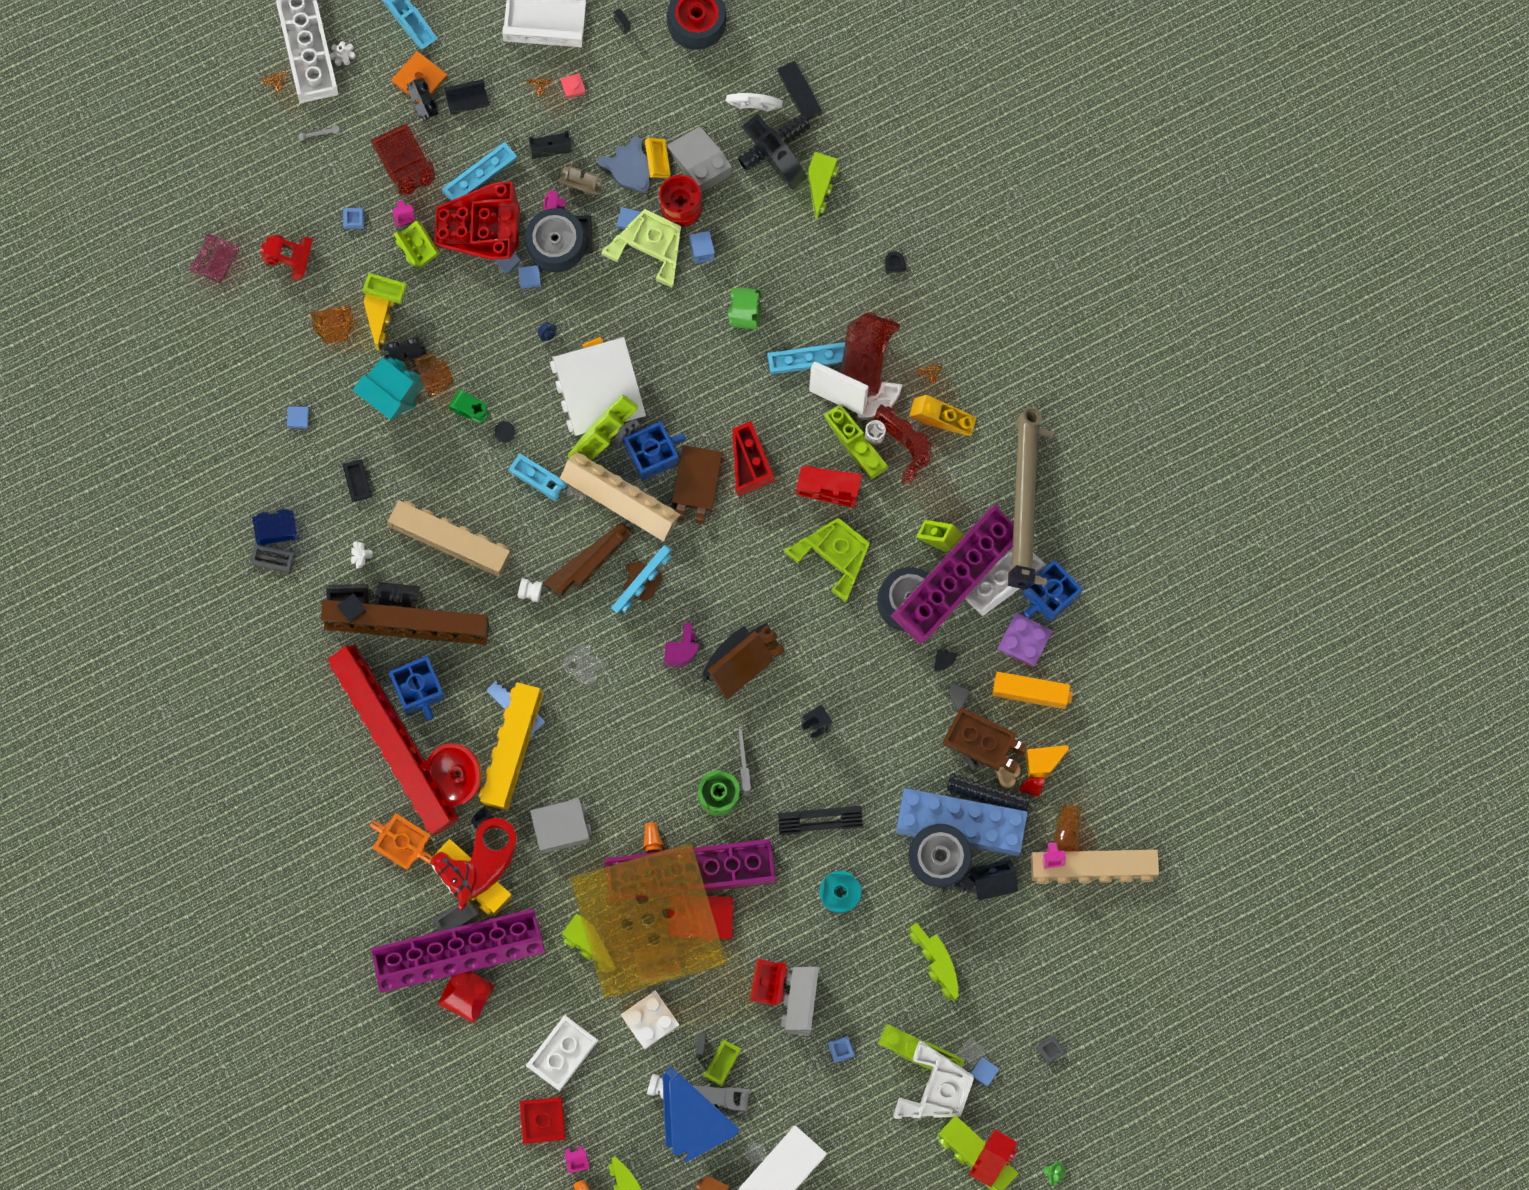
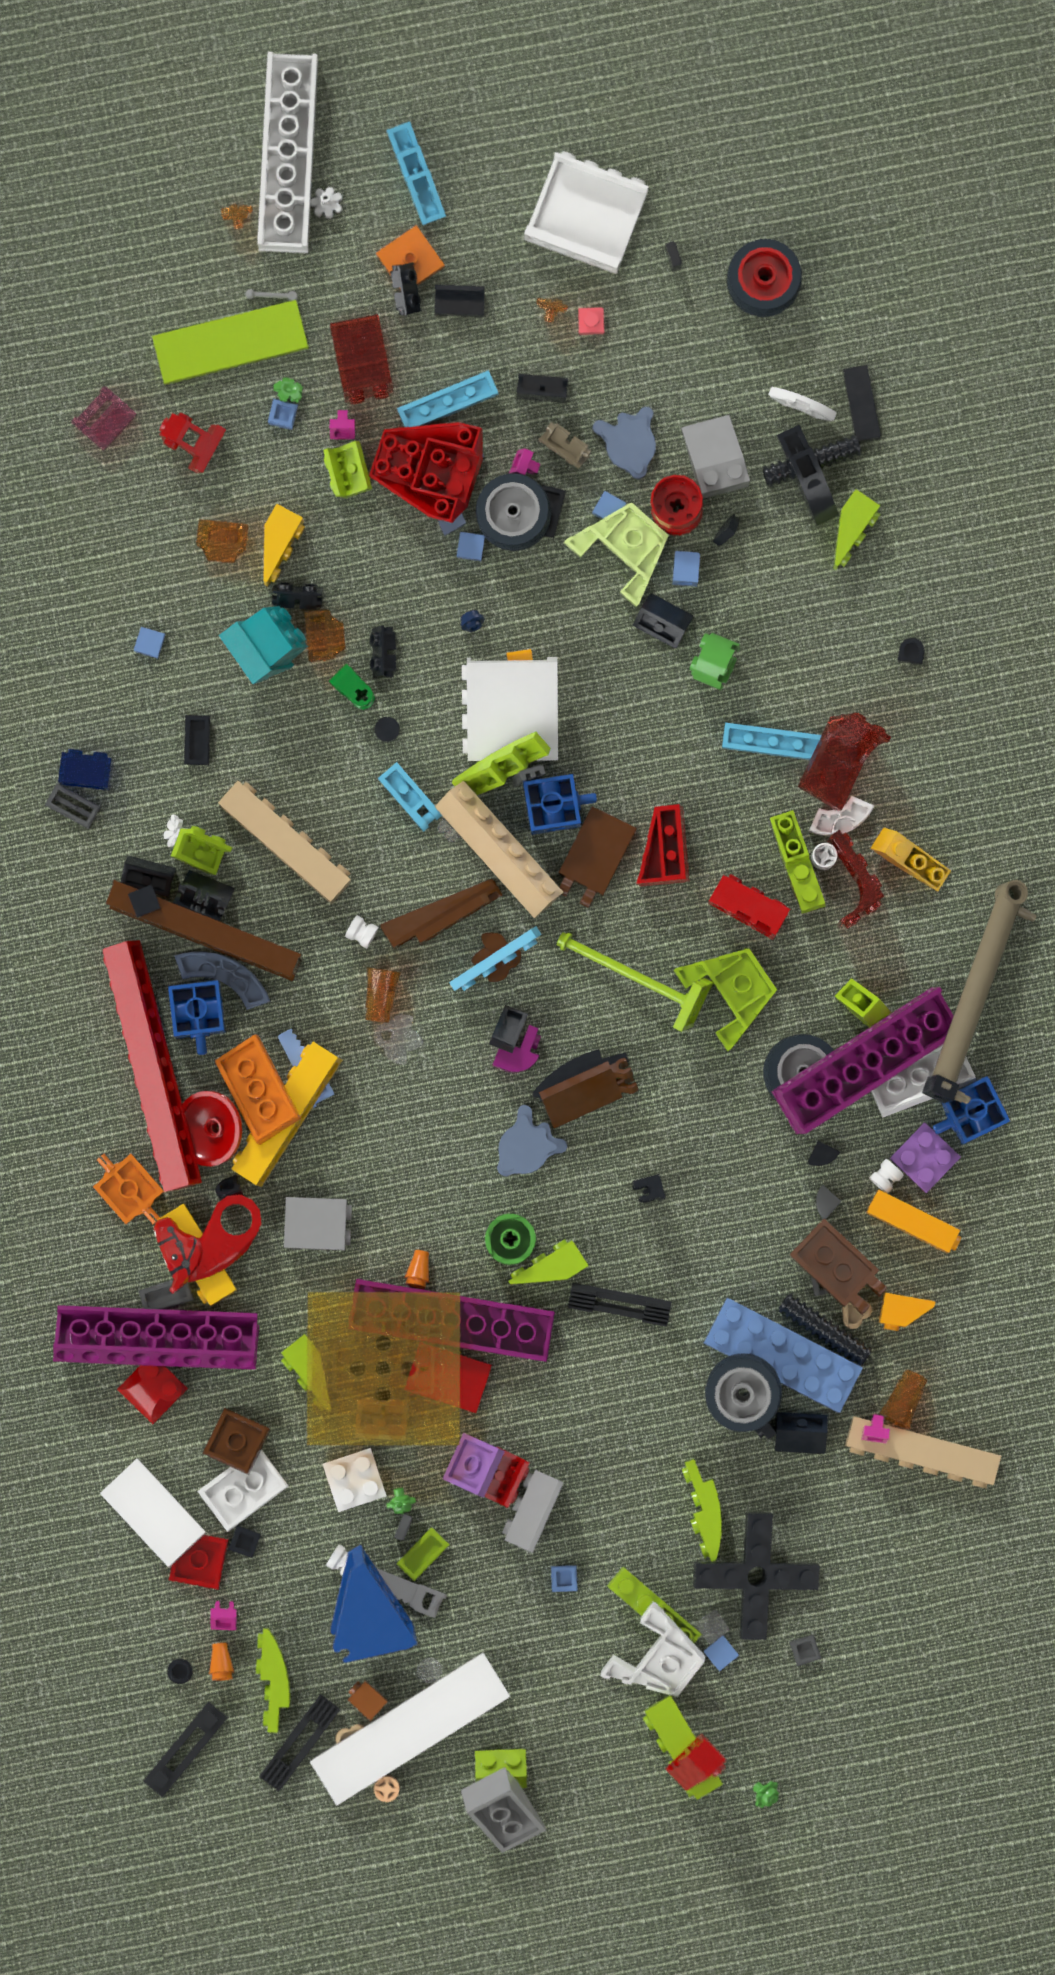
camera: 20 degrees right, 10 degrees up
lime tile [362,273,408,304] -> none
yellow tile [645,138,671,179] -> none
light grey piece [738,729,751,796] -> none
white tile [809,362,868,416] -> none
teal plate [819,871,861,914] -> none
clear orange plant [916,363,942,383] -> none
red tile [1019,777,1045,797] -> none
none -> white tile [100,1459,206,1568]
none -> lime tile [152,300,309,385]
none -> lime bracket [171,826,233,875]
none -> sand blue tile [175,952,271,1010]
none -> reddish brown tile [203,1408,271,1475]
none -> orange tile [215,1034,301,1145]
none -> black tile [229,1526,261,1558]
none -> bright green plant [273,378,303,403]
none -> clear orange plant [365,967,401,1023]
none -> black hinge [369,625,396,678]
none -> bright green plant [386,1487,416,1514]
none -> medium lavender plate [443,1433,505,1498]
none -> black tile [489,1005,528,1053]
none -> sand blue tile [497,1105,567,1177]
none -> lime slope [508,1239,589,1285]
none -> lime tile [557,932,713,1032]
none -> black panel [632,593,694,649]
none -> black piece [693,1512,820,1640]
none -> black tile [713,514,740,546]
none -> white wheel [869,1159,904,1194]

